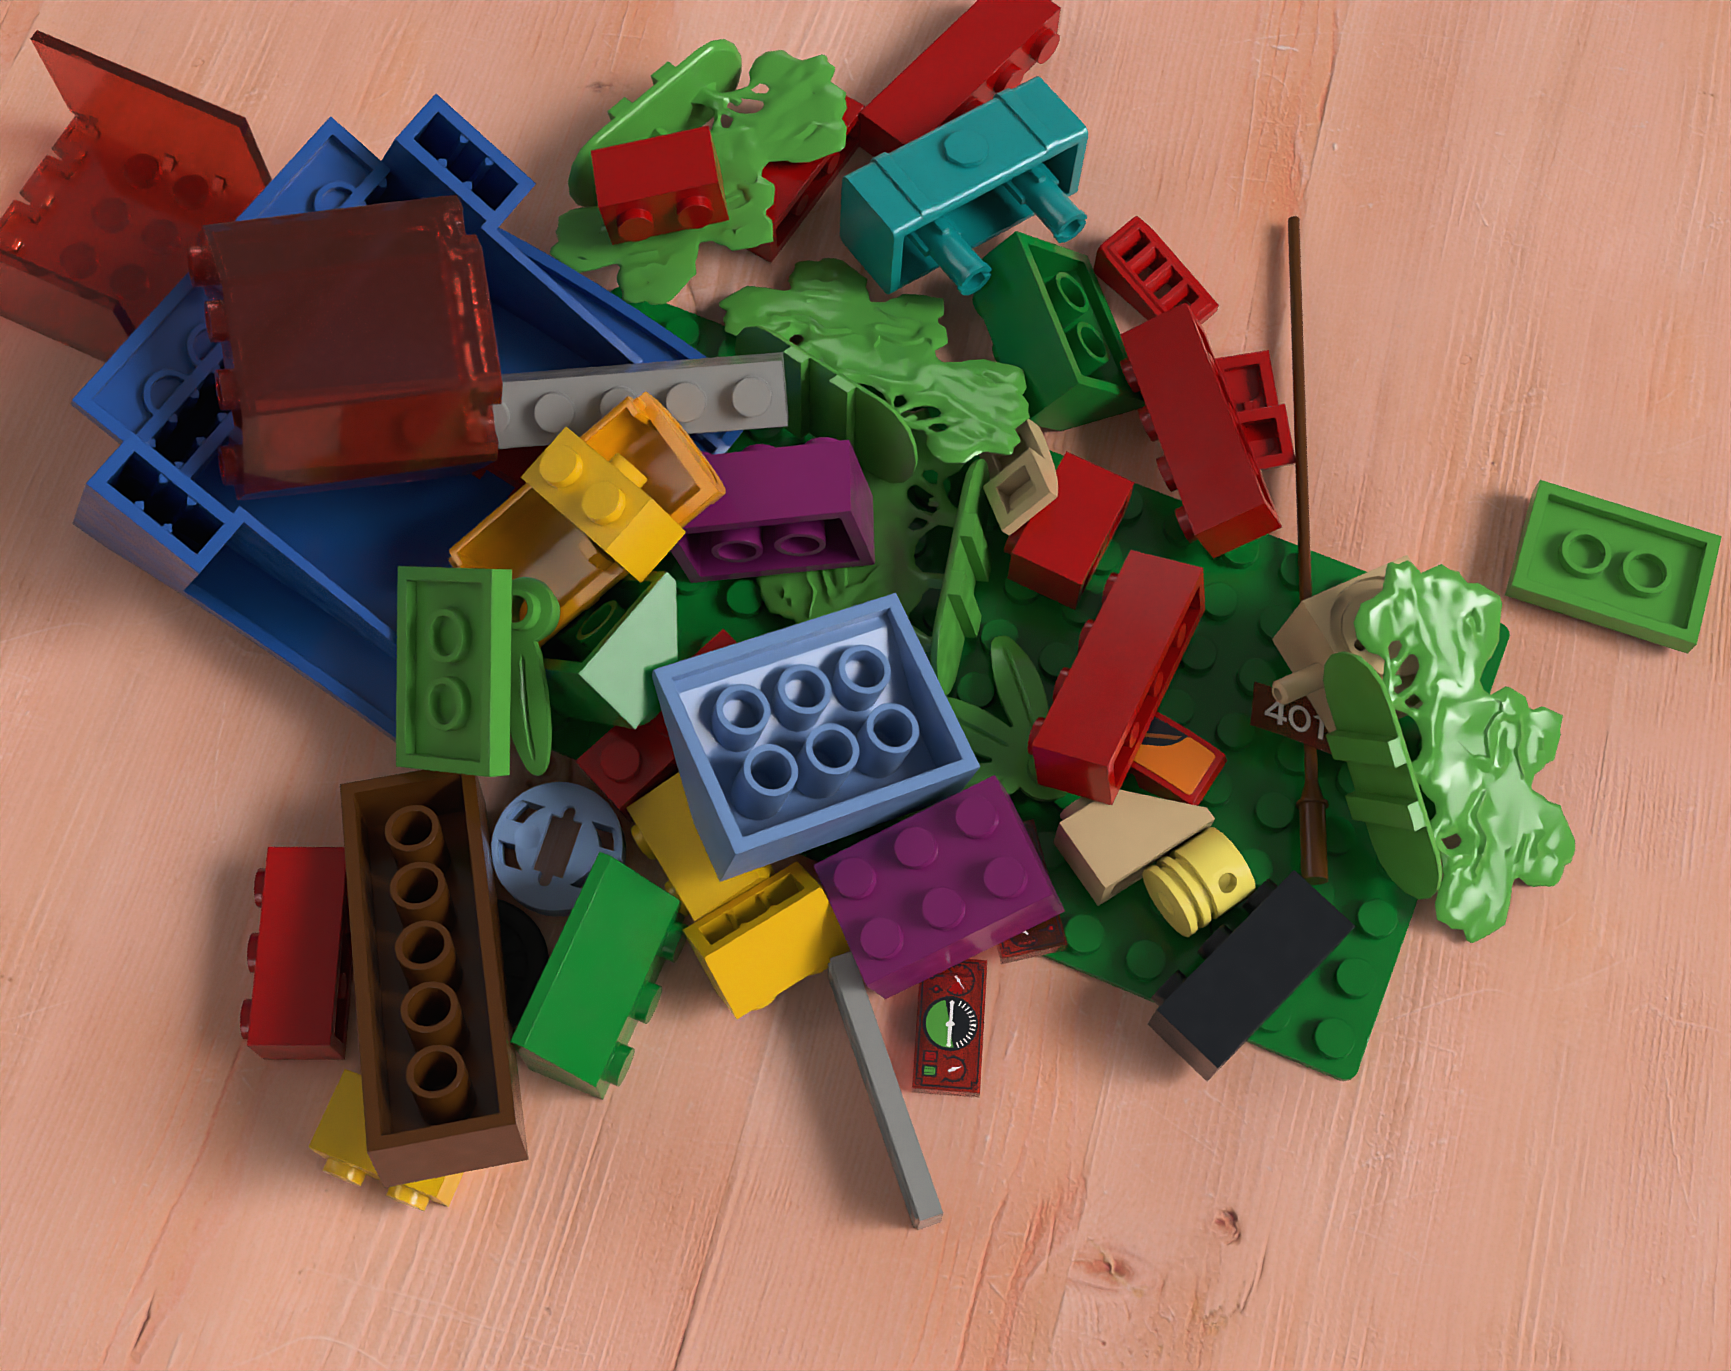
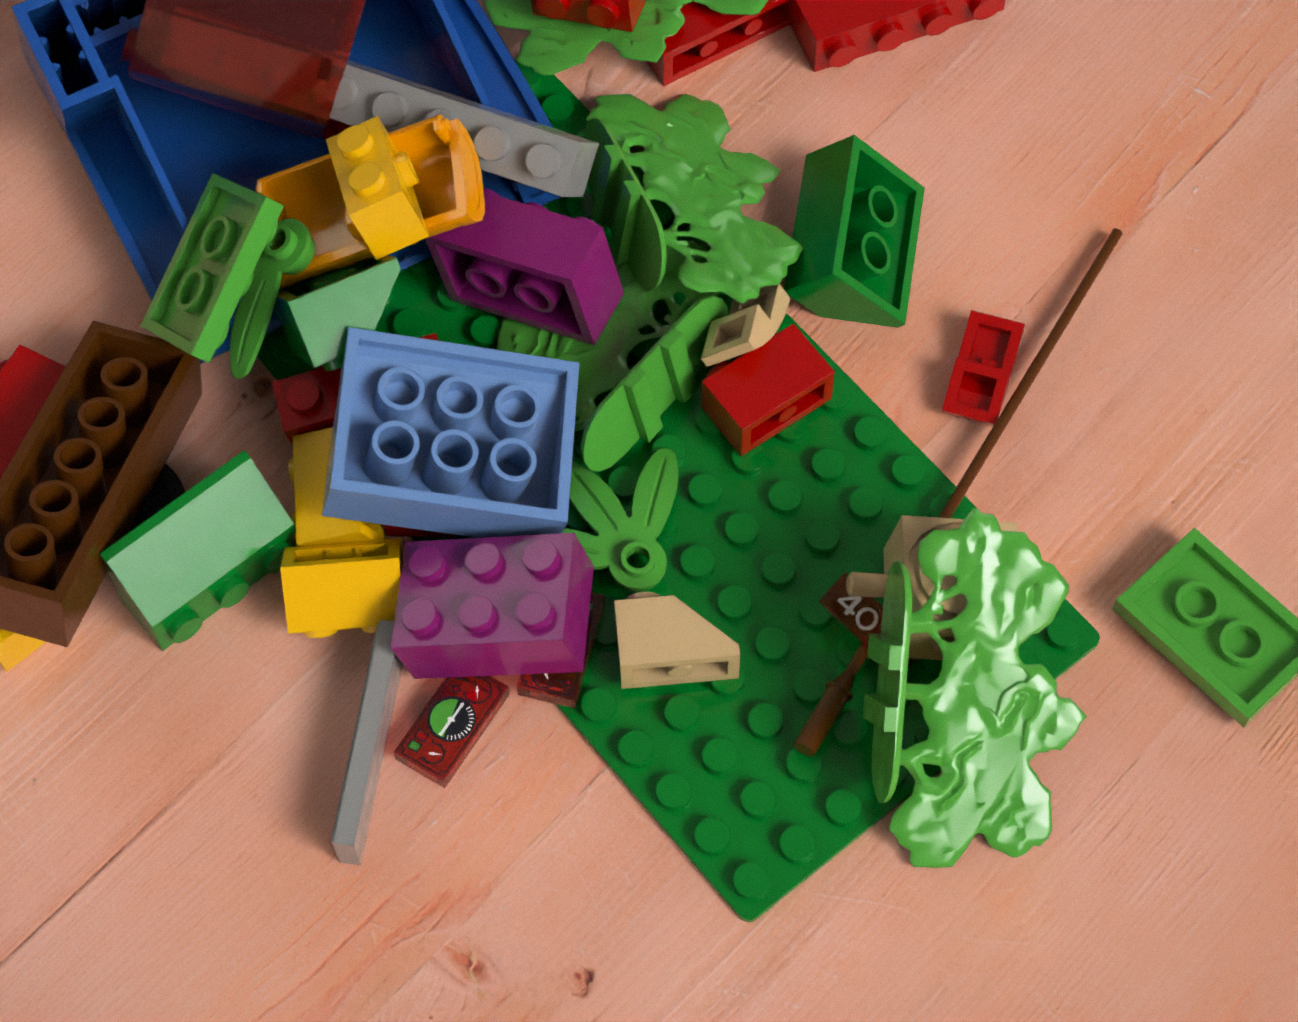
camera: 30 degrees right, 5 degrees down
light blue piece [491,782,626,917] -> none
teal piece [839,76,1088,296] -> none
red brick [1028,550,1205,806] -> none
red slope [1093,216,1219,325] -> none
red brick [1120,302,1282,558] -> none
slope [1128,712,1227,806] -> none
light yellow piece [1142,827,1256,937] -> none
black brick [1148,870,1355,1082] -> none

